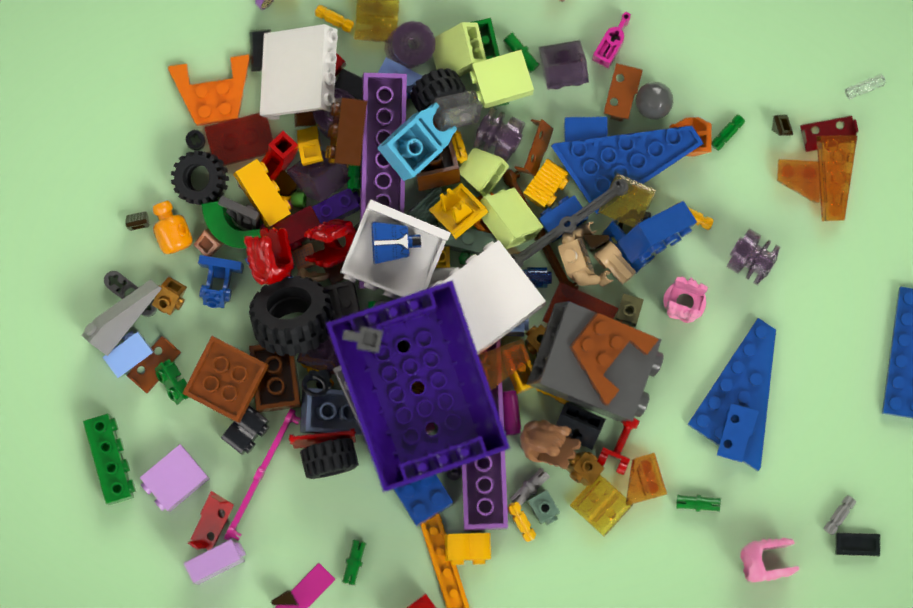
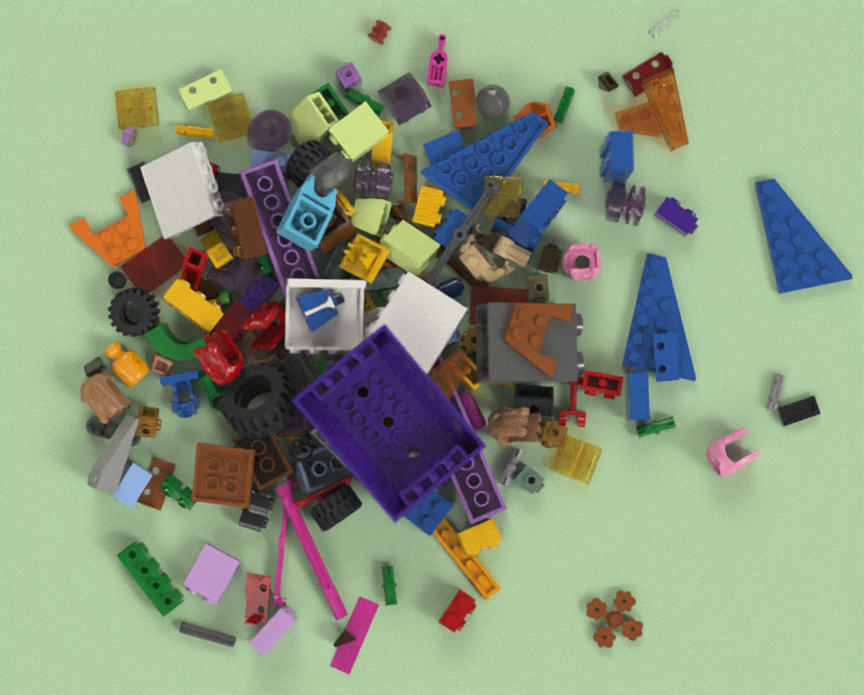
camera: 25 degrees left, 5 degrees up
dark grey wing [218,196,261,230] -> none
dark grey plate [342,327,383,353] -> none
yellow axle [507,501,536,542] -> none
clear orange wing [626,453,667,506] -> none
none -> medium nougat piece [80,373,132,424]
none -> dark grey axle [179,622,236,647]
none -> green piece [199,375,223,412]
none -> dark pink piece [276,483,348,620]
none -> medium lavender brick [335,62,362,92]
none -> yellow slope [371,120,394,164]
none -> dark brown brick [538,244,562,274]
none -> red brick [581,370,624,400]
none -> blue brick [599,131,634,183]
none -> blue brick [625,369,650,421]
none -> dark purple brick [654,197,698,237]

